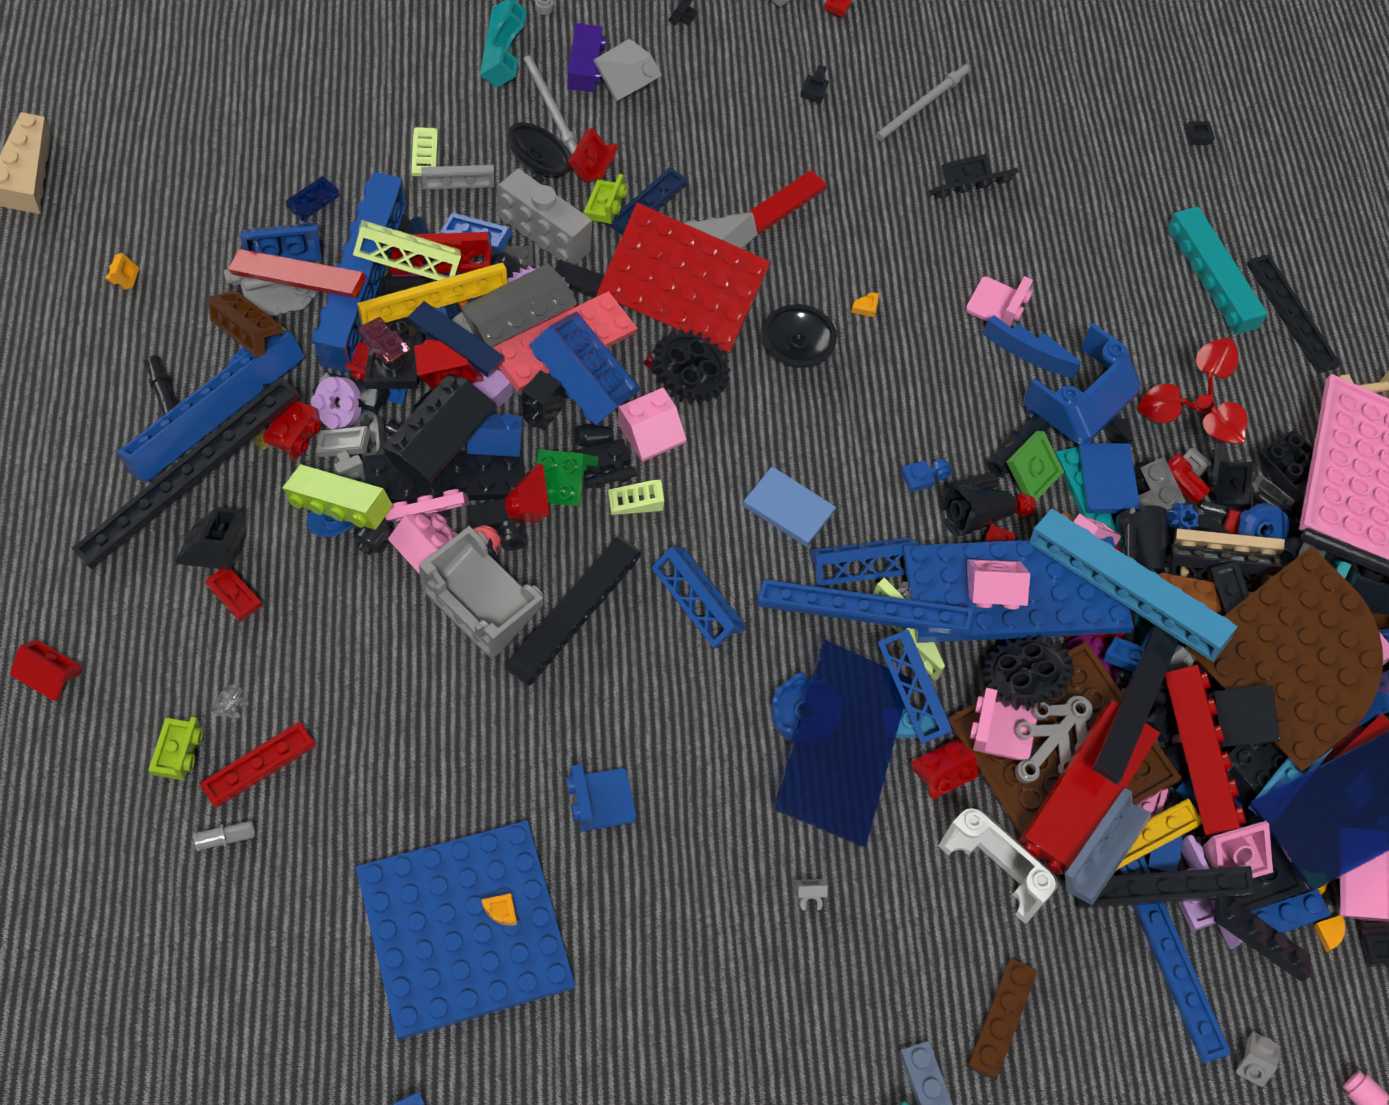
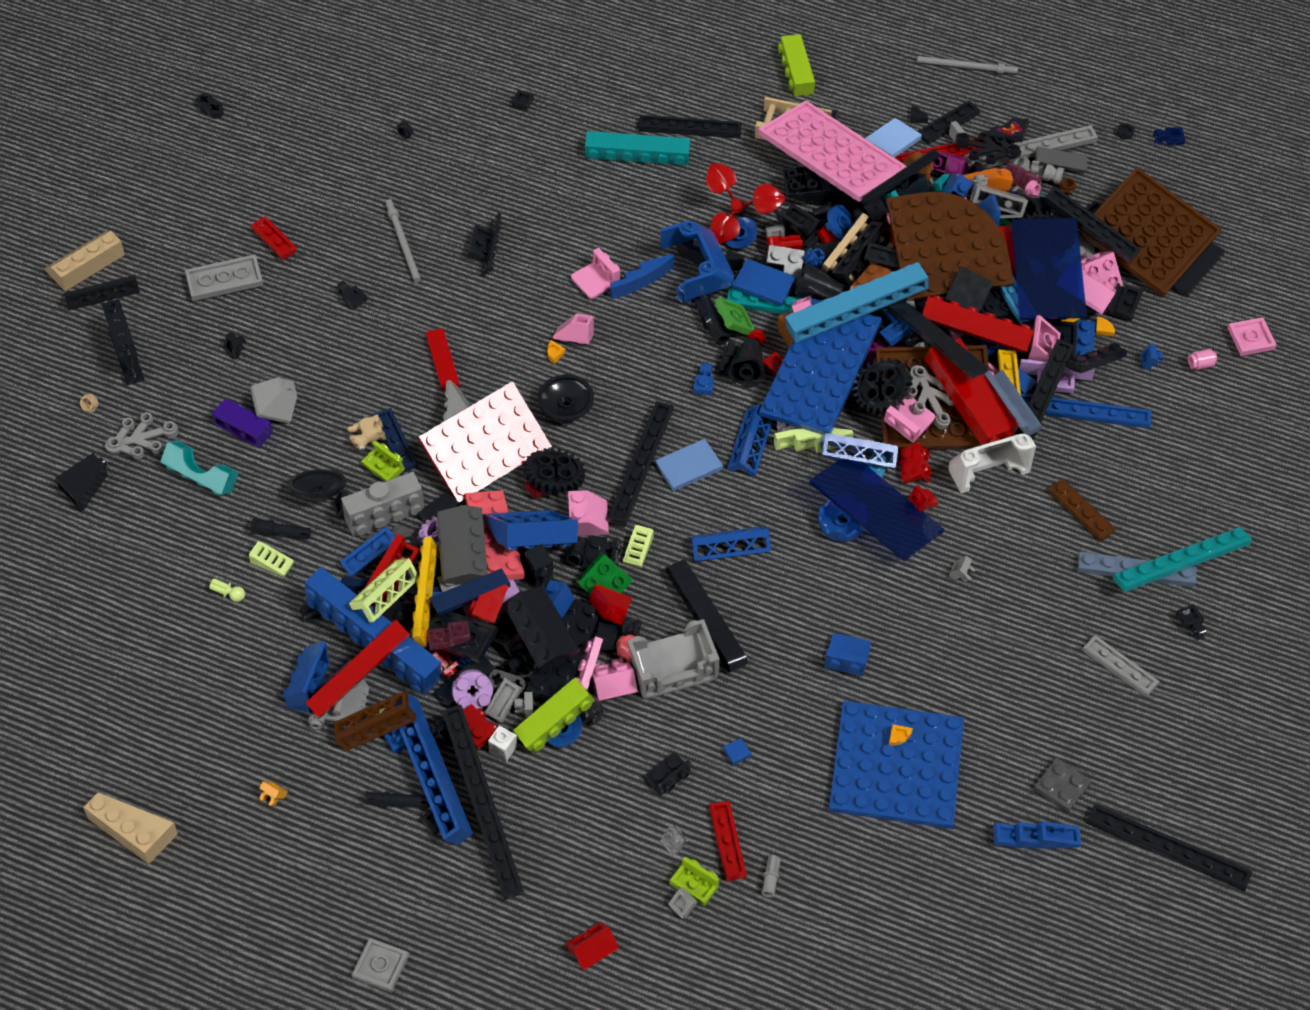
camera: 55 degrees left, 5 degrees down
black slope [176,507,247,570] -> none
red plate [204,569,262,622] -> none
clear blue plate [285,176,340,221] -> none
light grey tile [421,165,494,189] -> none
light grey bar [524,55,577,155] -> none
red bracket [568,128,619,183] -> none
blue tile [757,579,975,637] -> none
bright pink slope [967,559,1030,609] -> none
light grey bracket [1236,1031,1280,1087] -> none
sticker [1253,473,1294,506] -> none
none -> yellowish green axle [209,579,245,602]
none -> black pin [251,517,311,540]
none -> tan animal [347,414,386,450]
none -> black tile [397,121,414,139]
none -> white brick [488,726,517,762]
none -> bright pink slope [553,314,594,344]
none -> black plate [608,401,674,527]
none -> black bracket [644,752,691,796]
none -> light grey plate [668,887,698,919]
none -> blue tile [723,738,751,766]
none -> blue dish [725,217,758,249]
none -> red bracket [908,485,939,511]
none -> blue tile [1141,344,1164,370]

